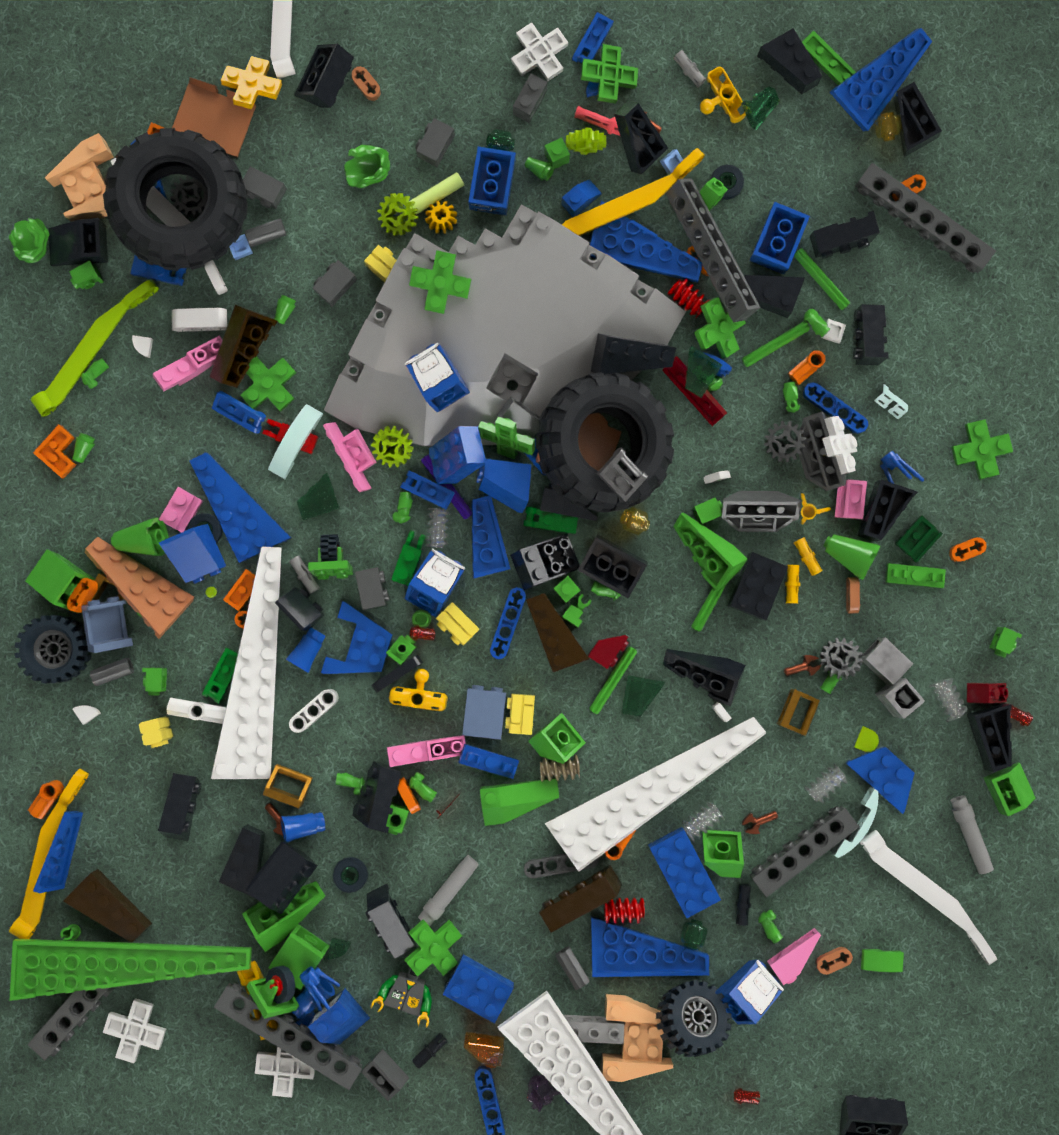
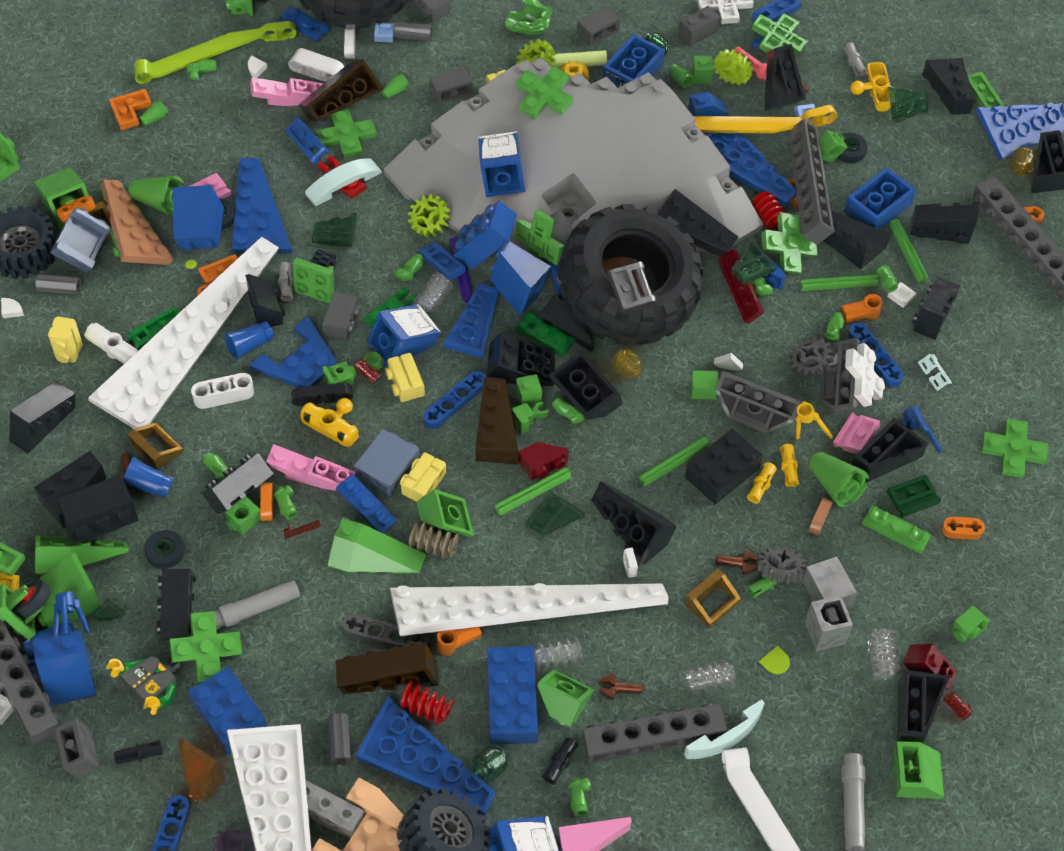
camera: 25 degrees right, 30 degrees down
bright green brick [142,668,167,695] -> none
bright pink bracket [323,422,377,492] -> none
bright green wedge [673,512,747,591] -> none
blue wing [846,747,914,814] -> none

